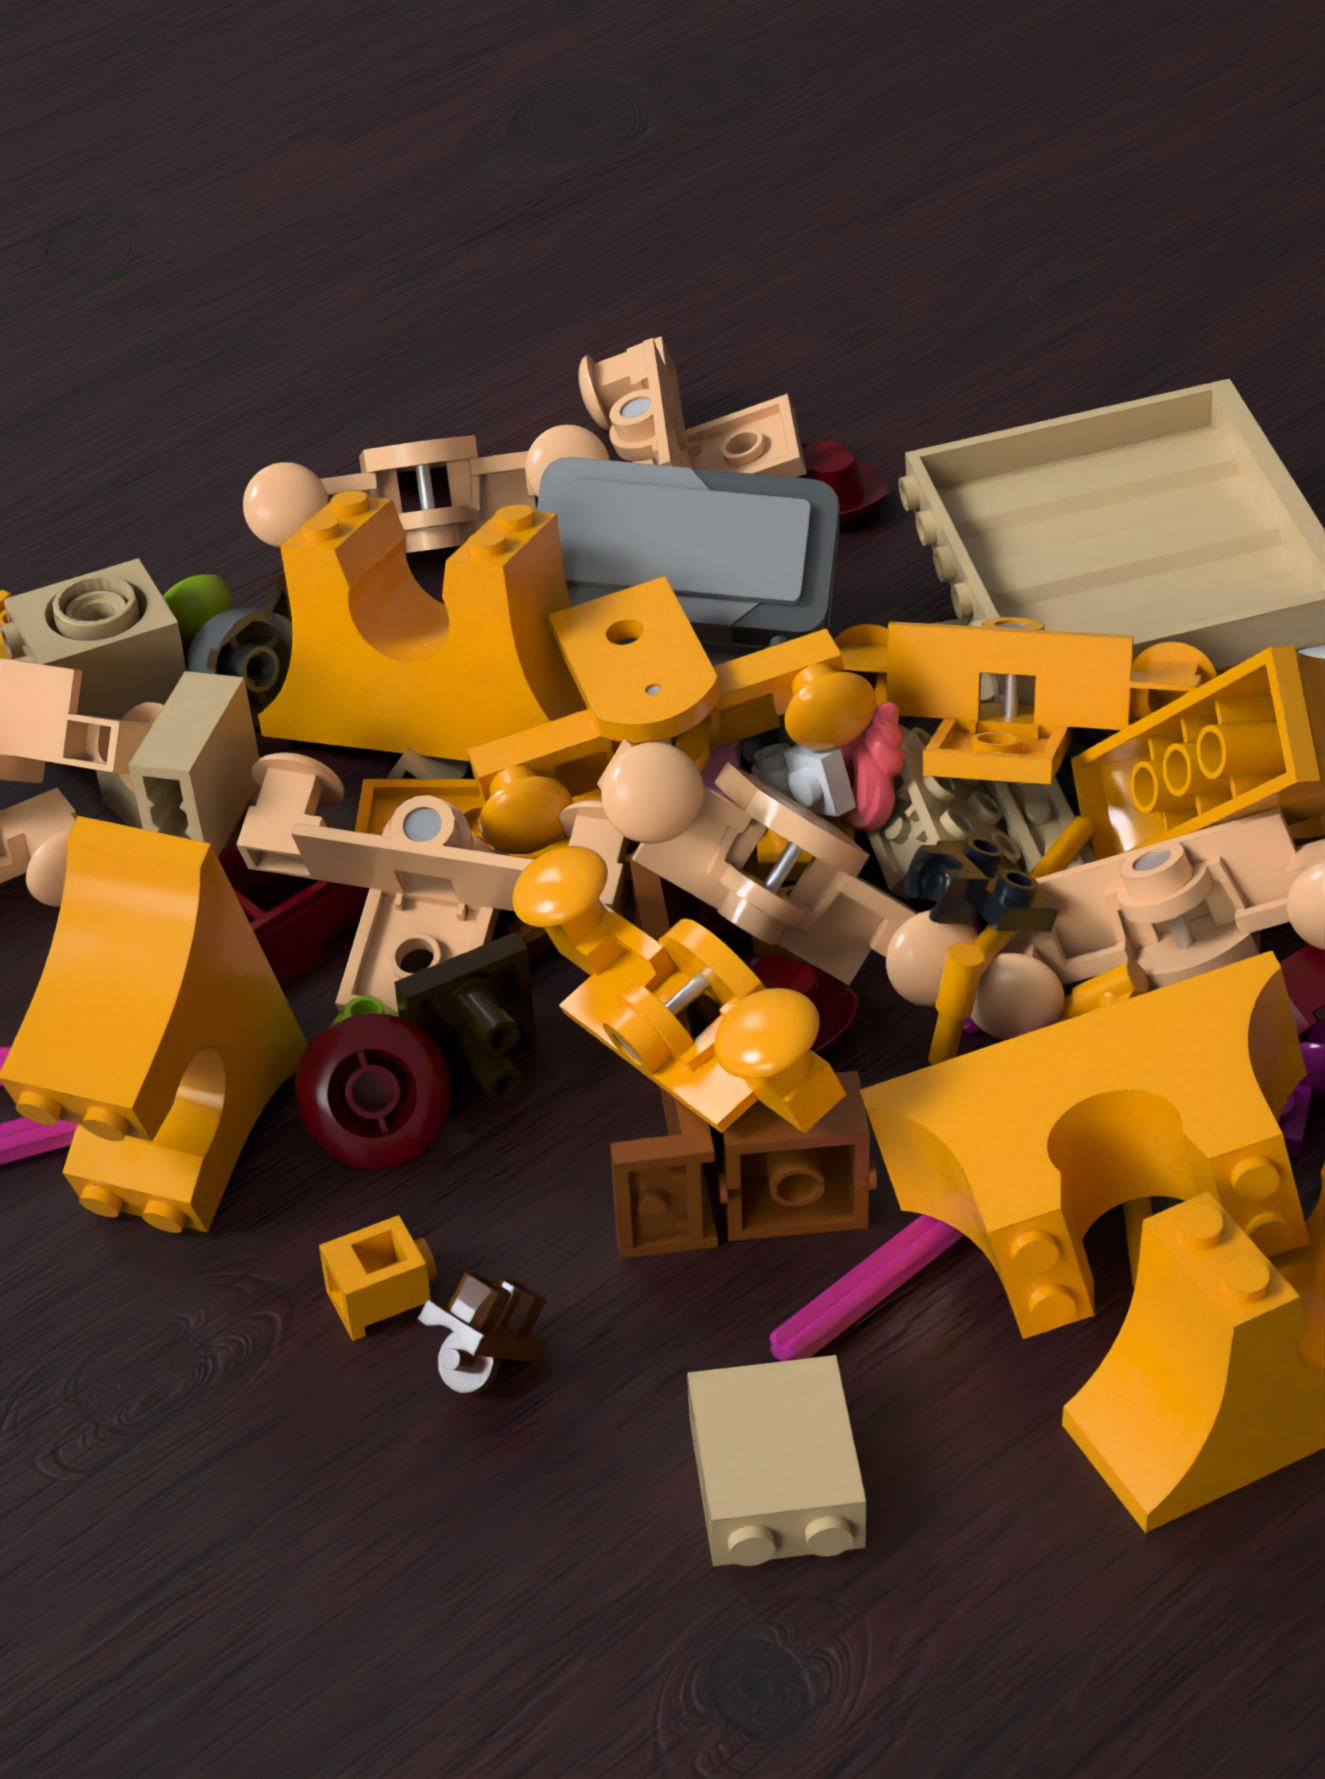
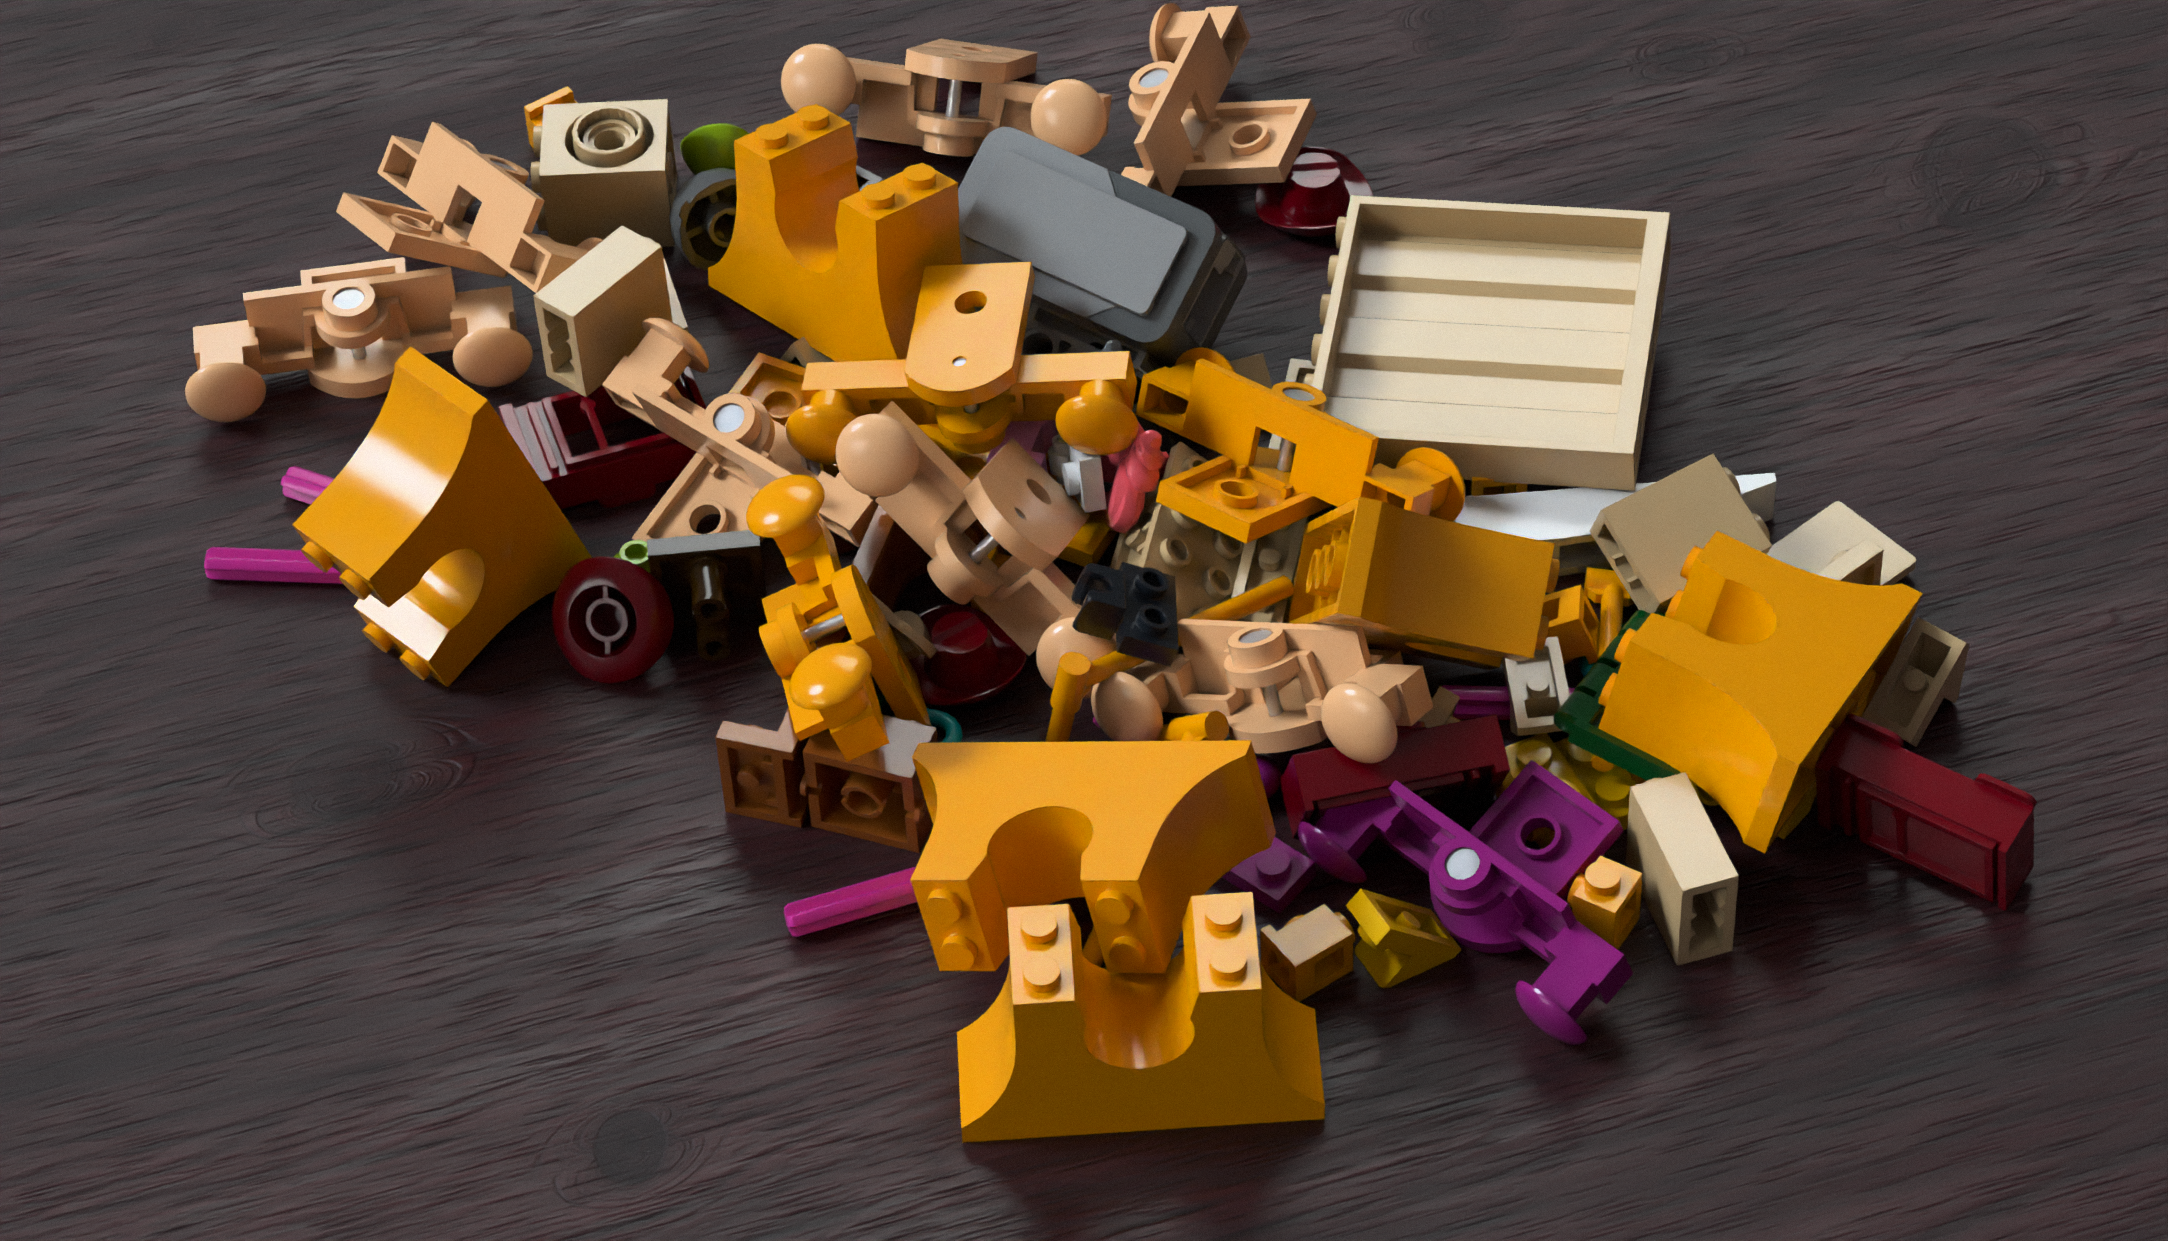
camera: 25 degrees right, 5 degrees up
light orange brick [319,1215,437,1341] -> none
reddish brown hips [418,1272,548,1394] -> none
tan brick [687,1355,866,1566] -> none

